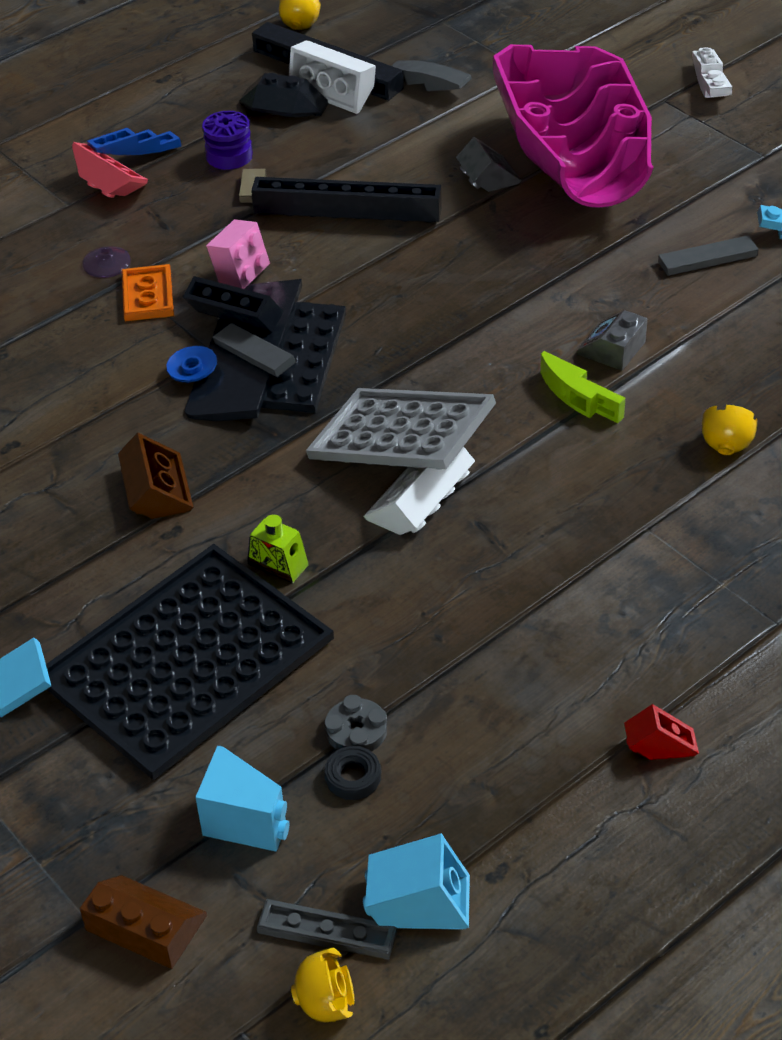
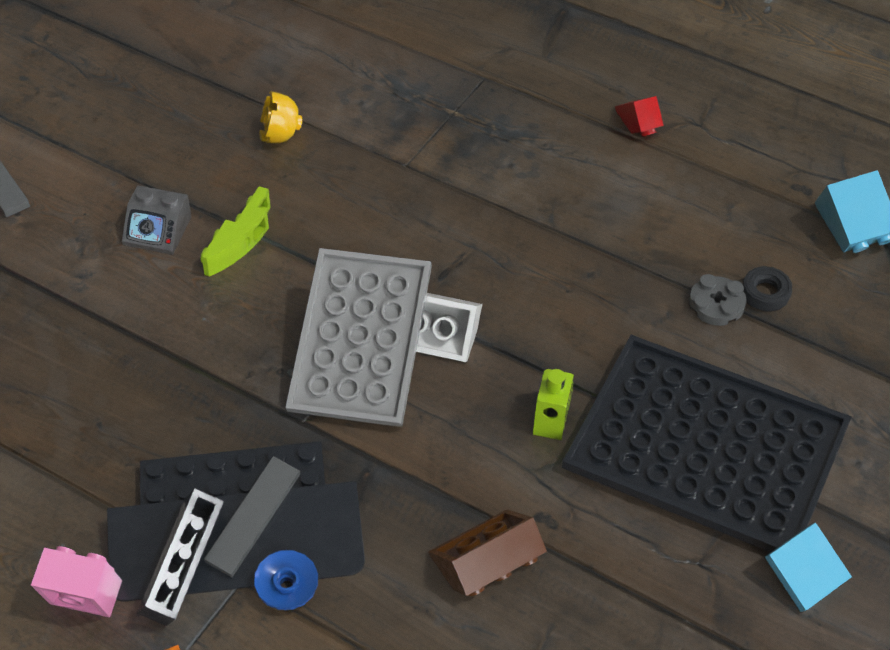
camera: 110 degrees left, 5 degrees up
medium azure slope [195,746,289,852] -> none

